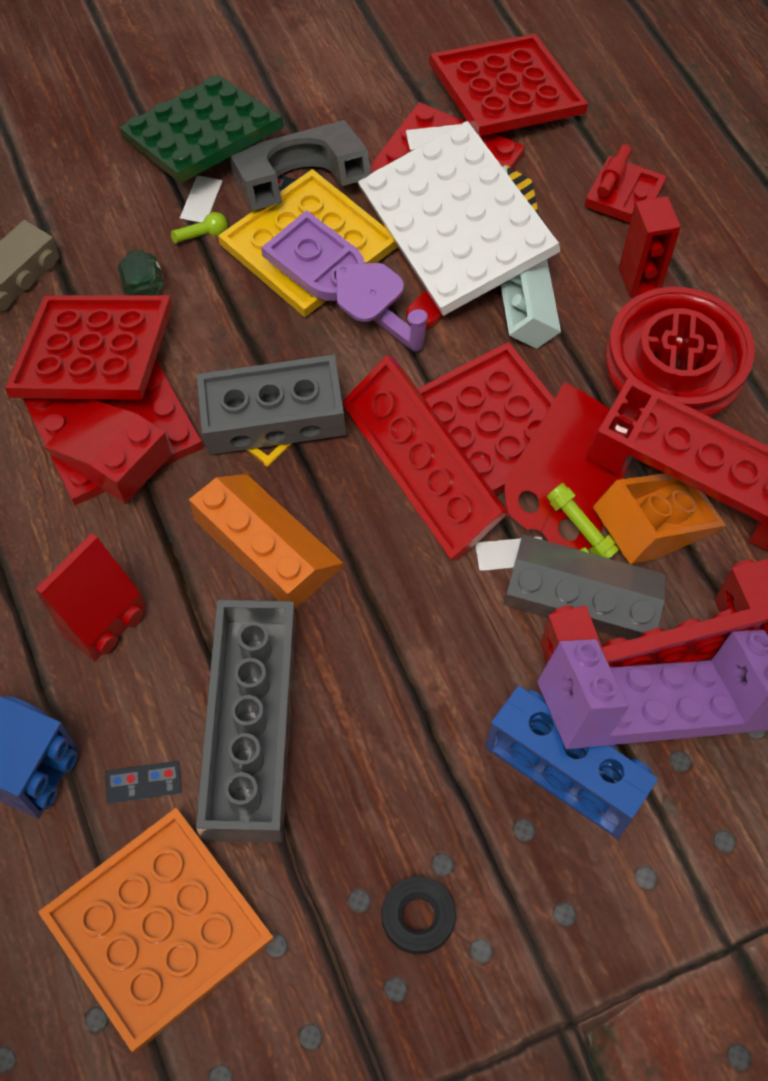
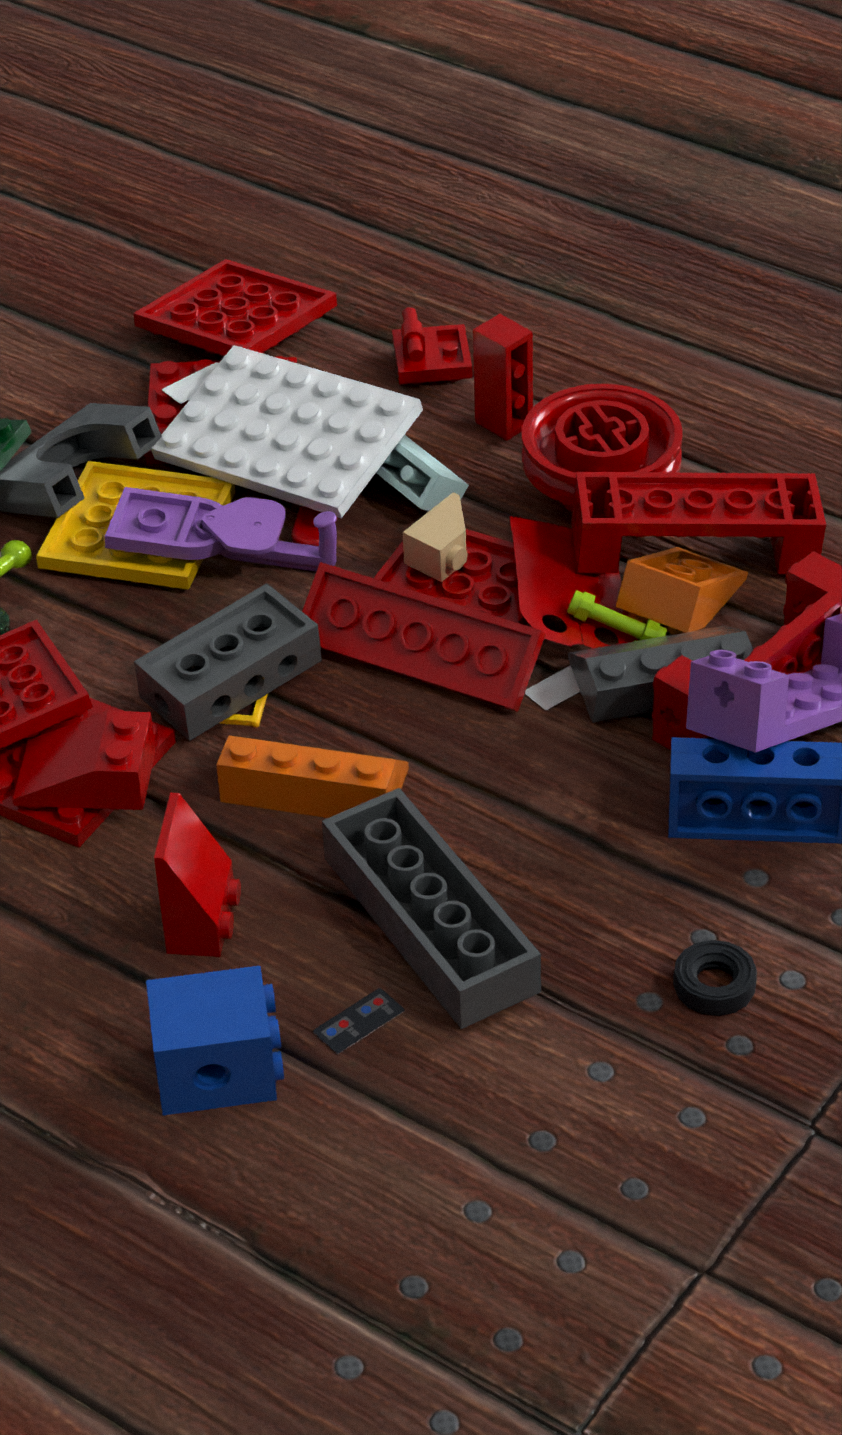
camera: 30 degrees left, 20 degrees down
orange plate [38,808,274,1054] -> none
none -> tan slope [403,492,467,582]

